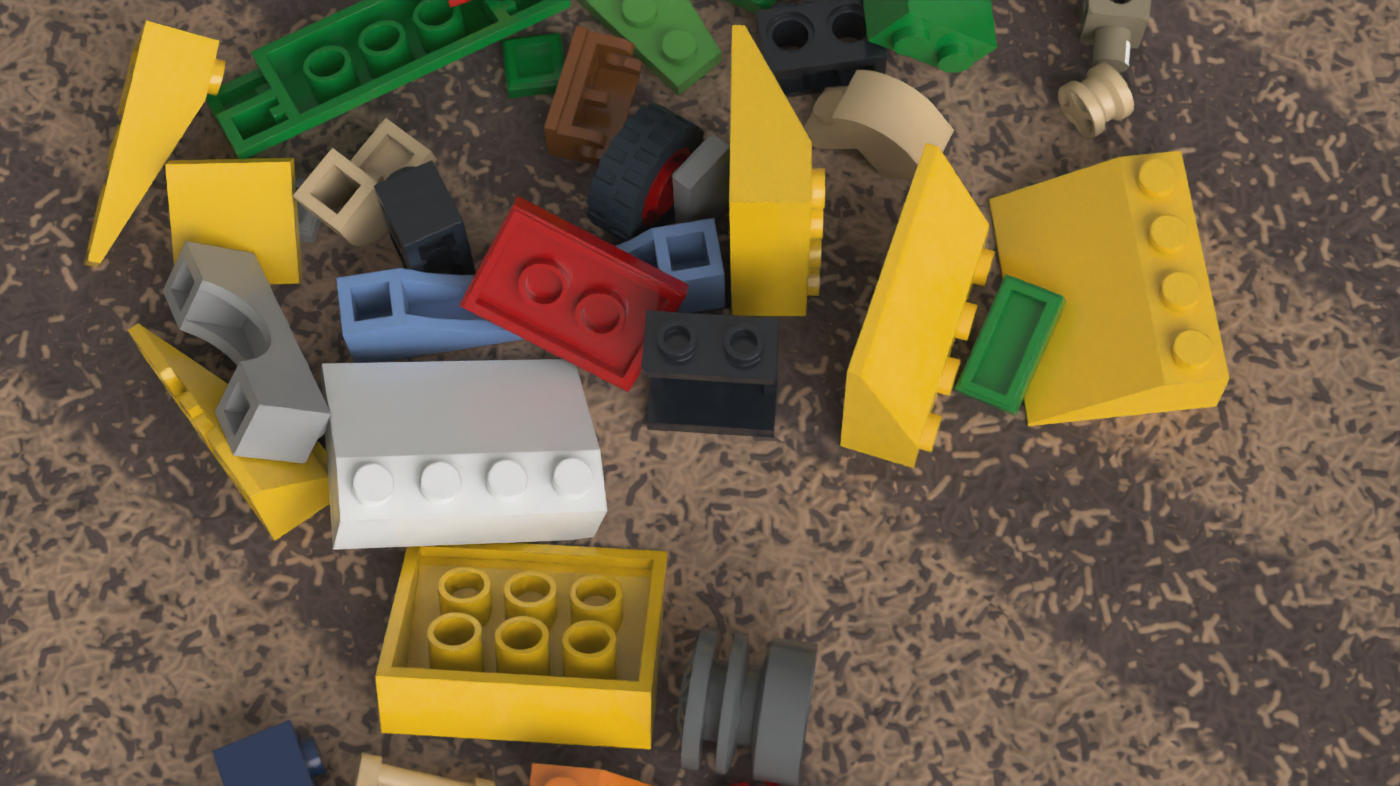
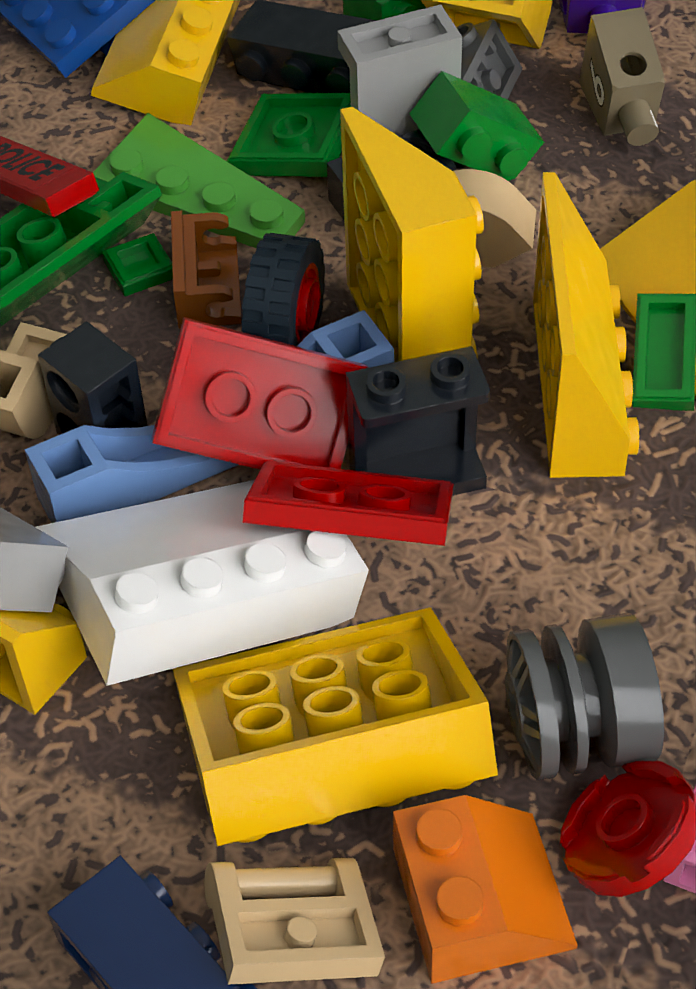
camera: 20 degrees left, 15 degrees down
light grey tile [672,134,730,224] -> none
tan wheel [1058,63,1134,139] -> none
none -> red tile [243,461,454,546]

